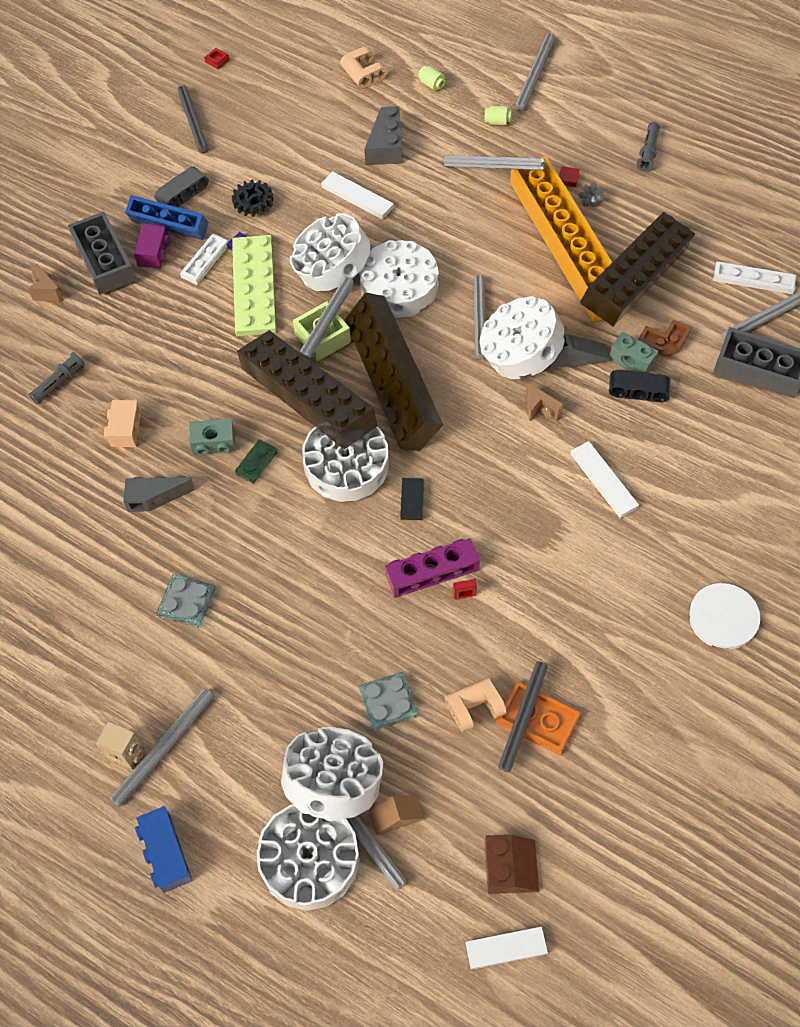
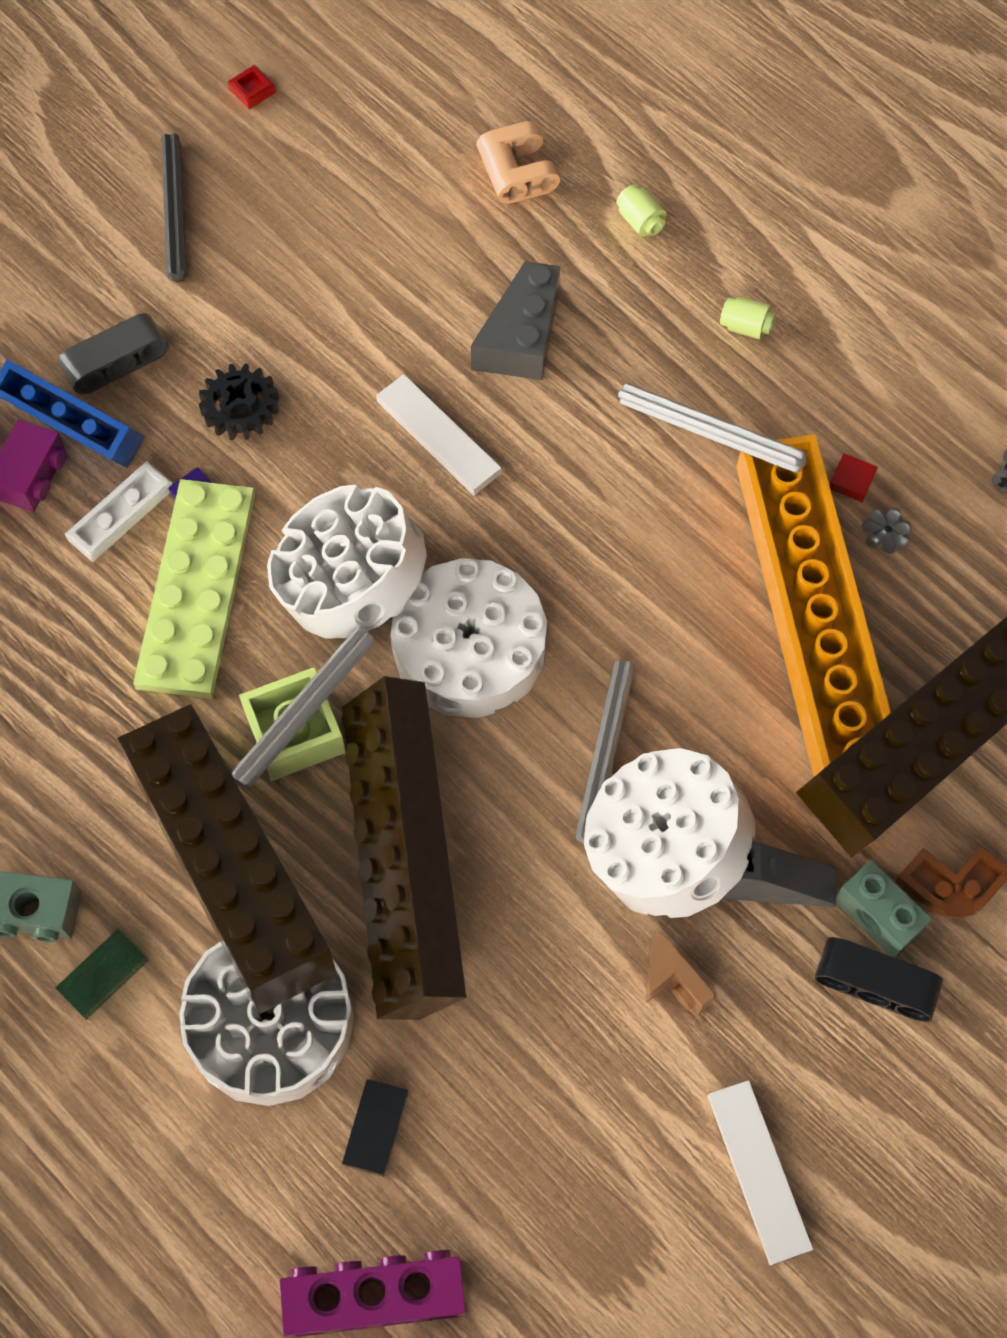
camera: 10 degrees right, 5 degrees up
light grey axle [515,33,555,111] -> none

